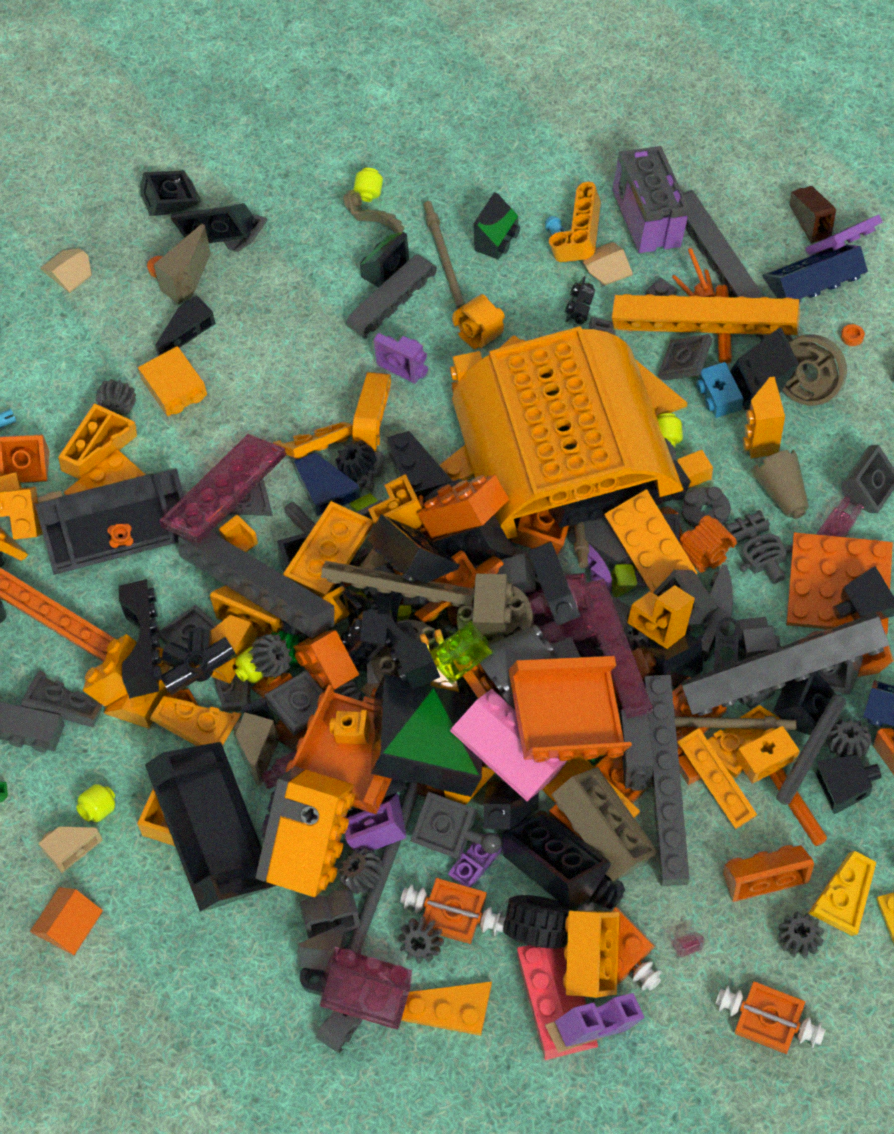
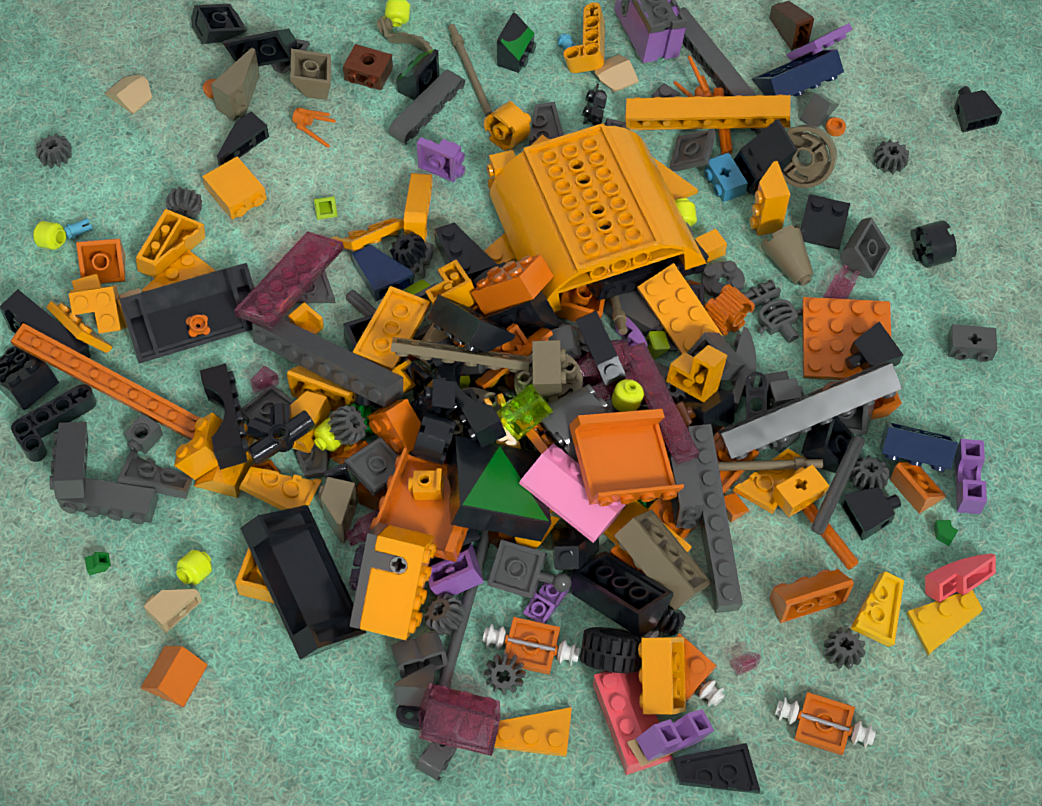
camera: 10 degrees left, 0 degrees up
light orange plate [678,728,758,829] -> none
none -> dark grey brick [124,414,163,455]
none -> clear pink slope [250,366,280,393]
none -> dark tan slope [290,49,331,100]
none -> orange plant [292,108,336,148]
none -> lime slope [314,196,338,220]
none -> copper brick [343,44,393,90]
none -> black brick [411,411,456,465]
none -> dark grey wing [529,102,563,146]
none -> neon yellow head [611,379,644,412]
none -> black wing [673,743,760,794]
none -> dark grey slope [800,93,839,127]
none -> black slope [800,194,850,250]

